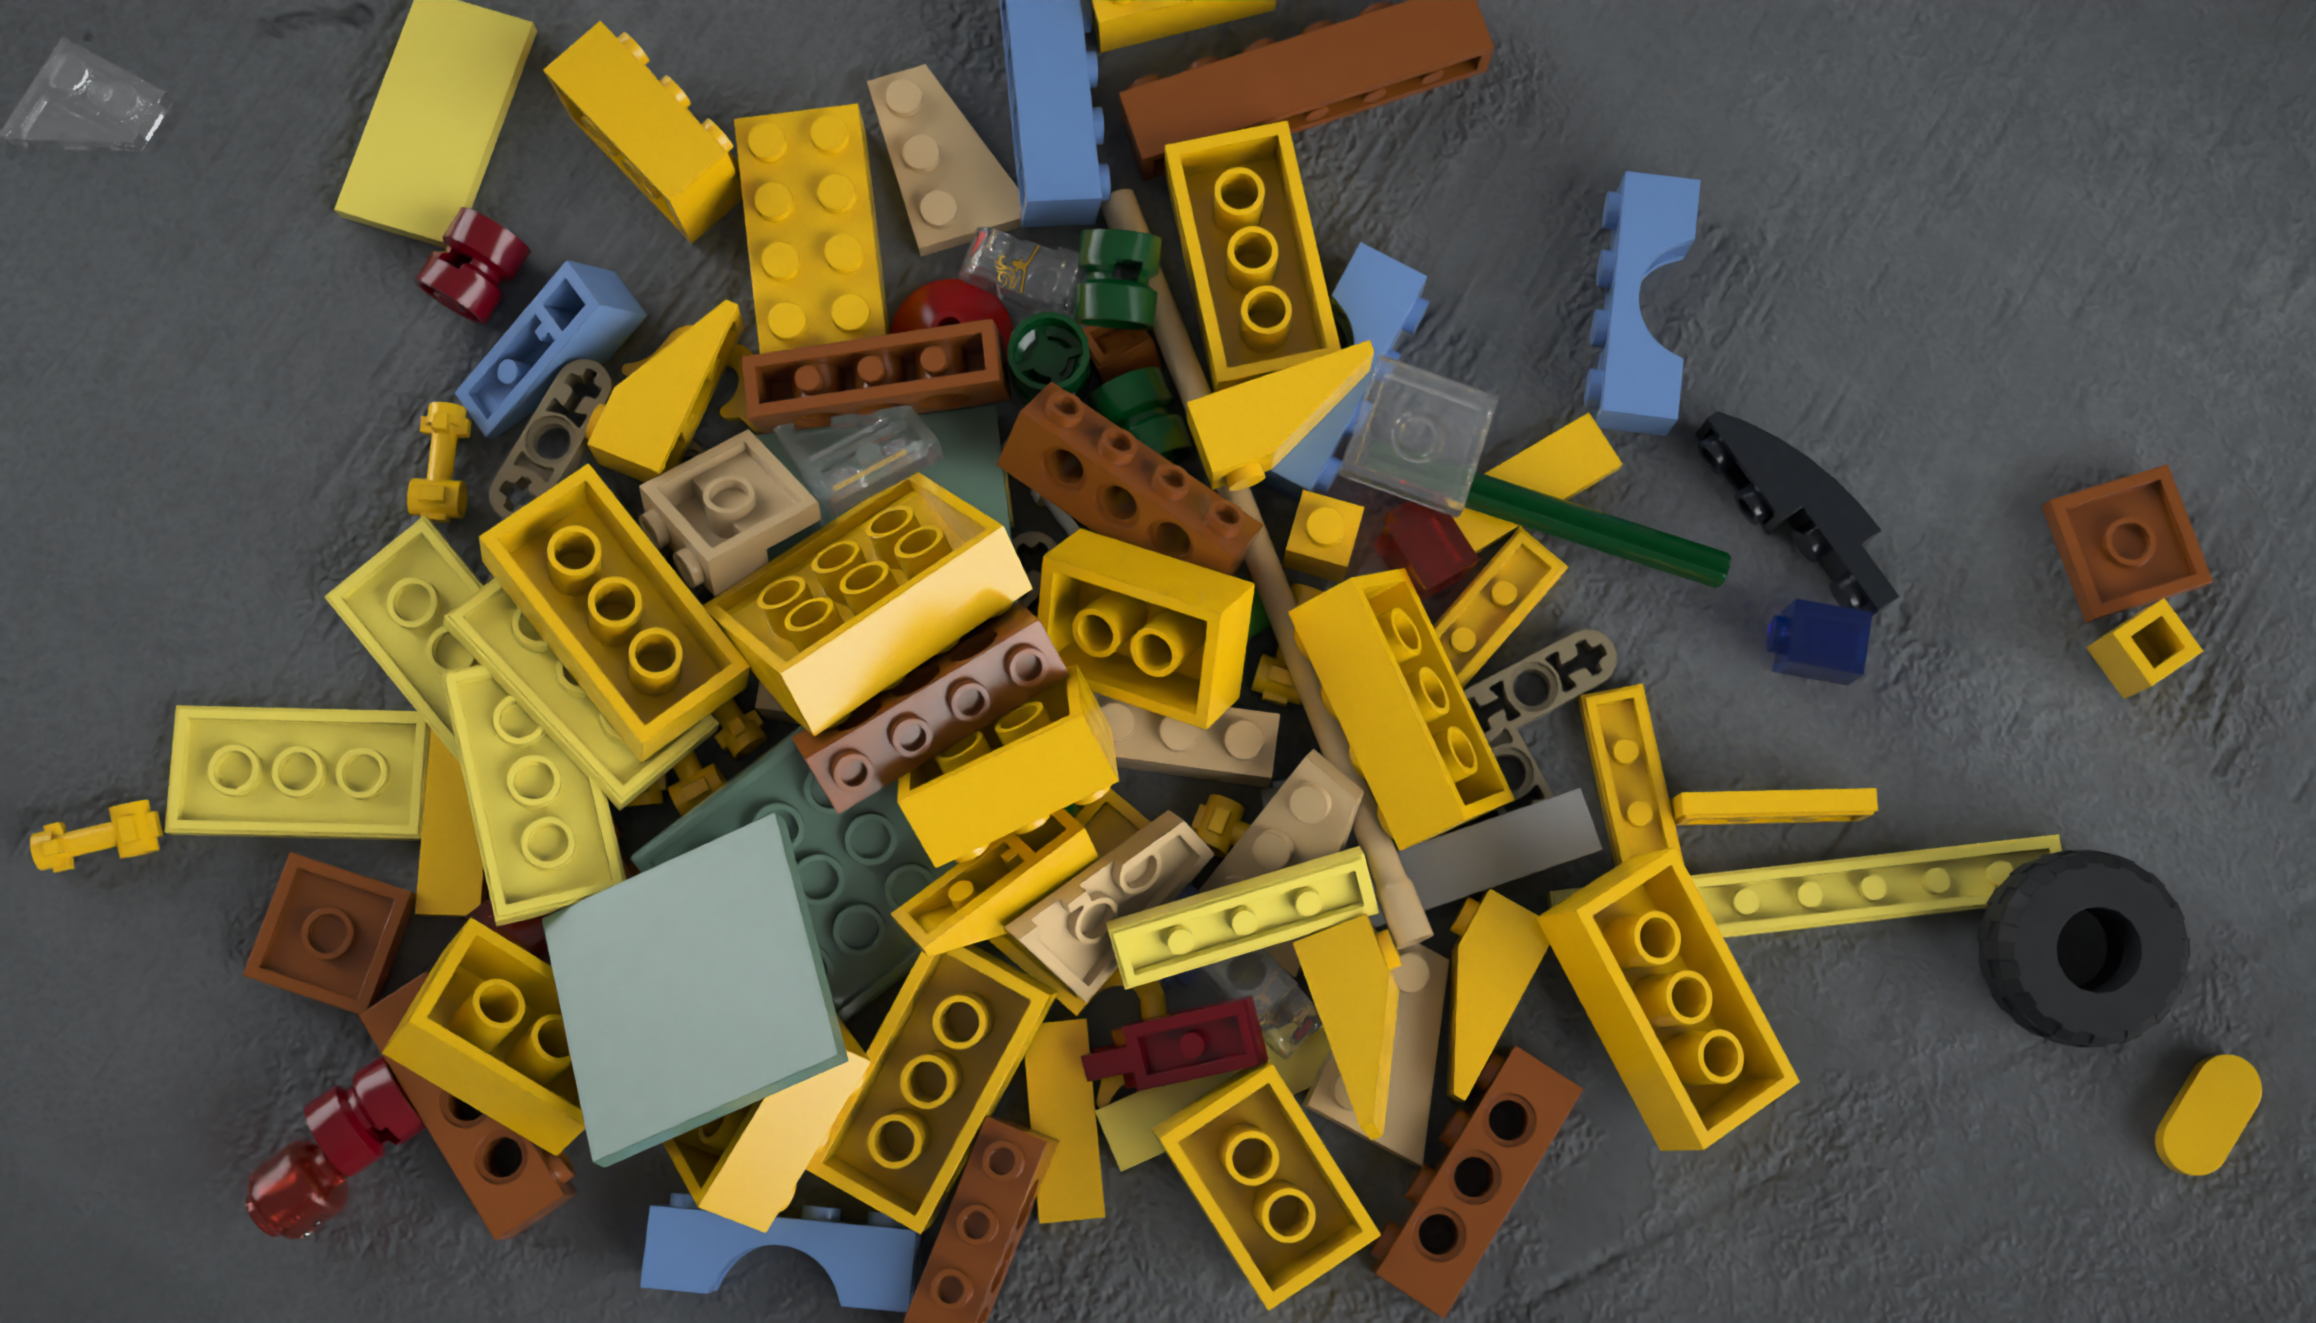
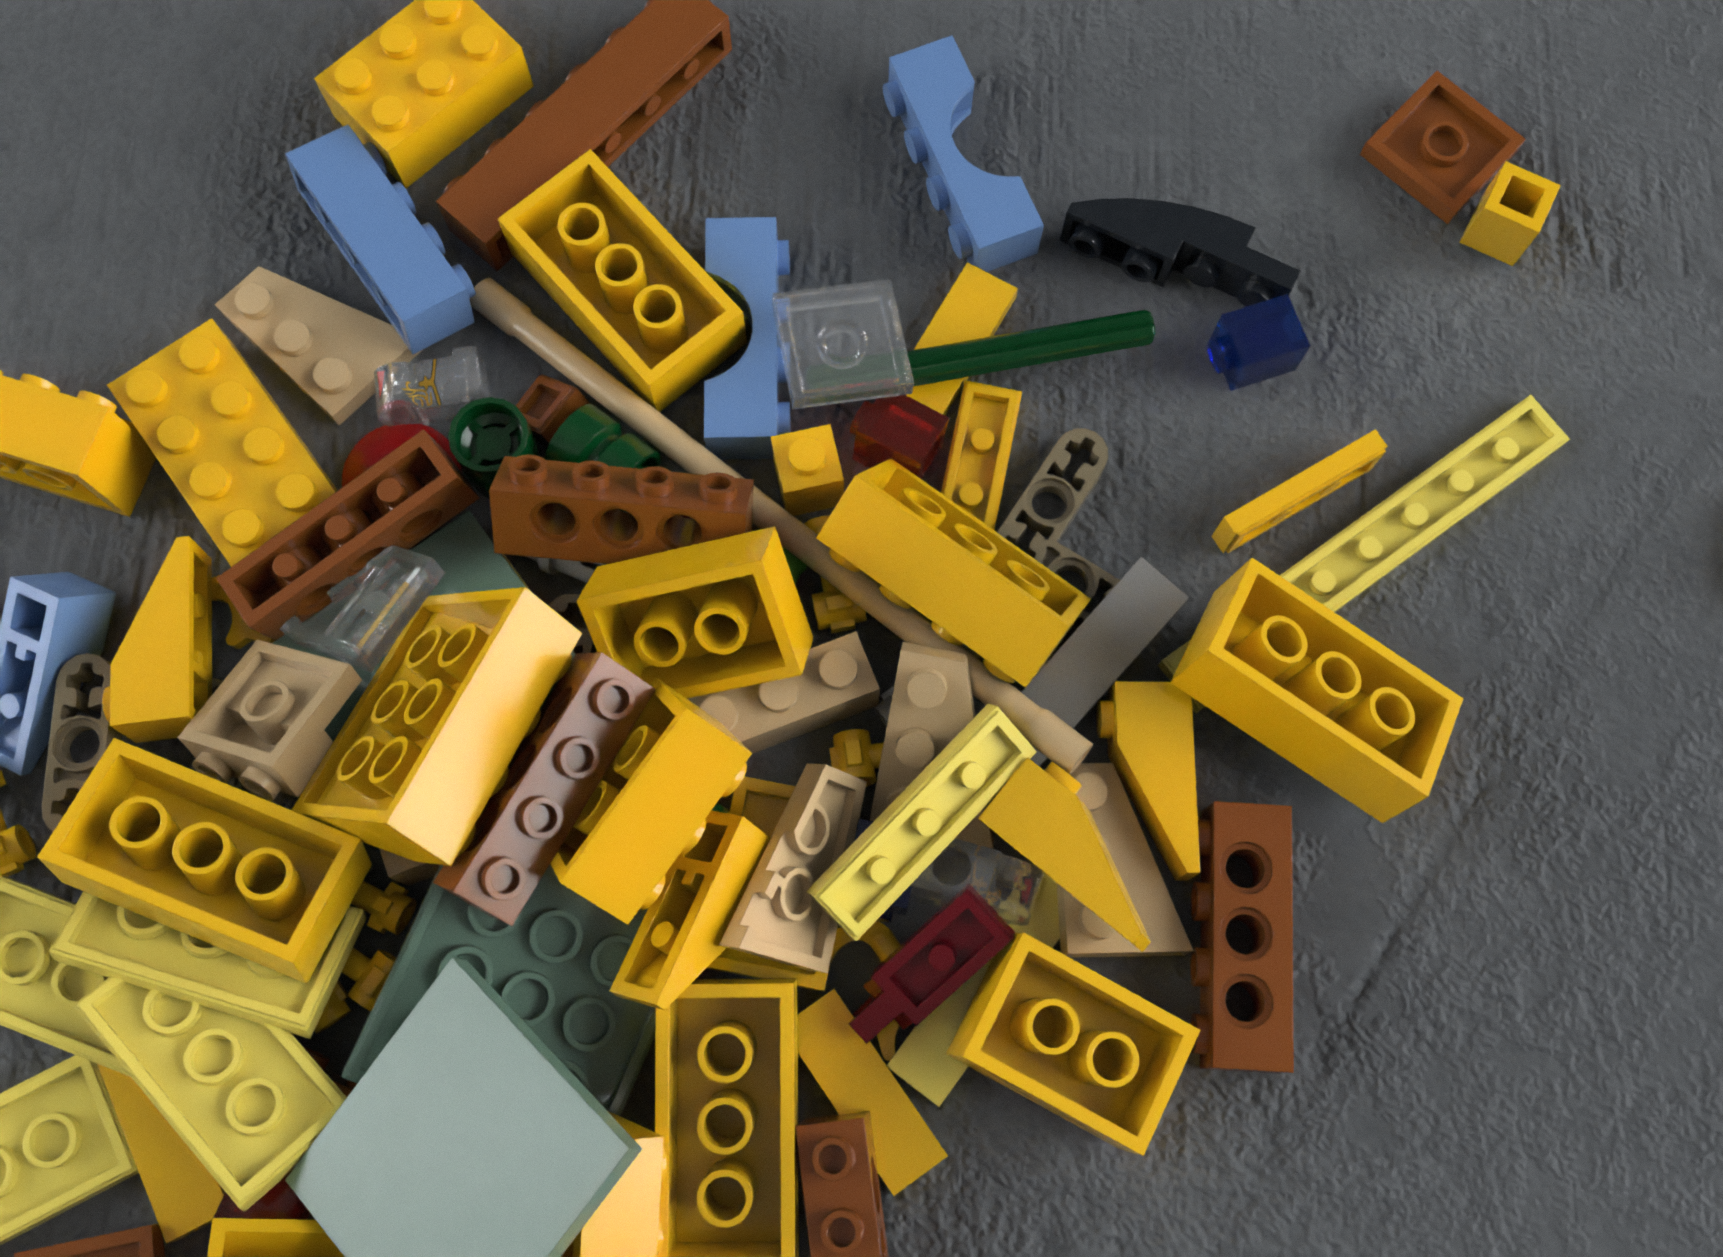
camera: 30 degrees left, 5 degrees down
dark green wheel [1073,229,1162,330] -> none
yellow slope [1187,340,1374,491] -> none
yellow tile [1577,683,1684,867] -> none
black tyre [1977,850,2190,1048] -> none

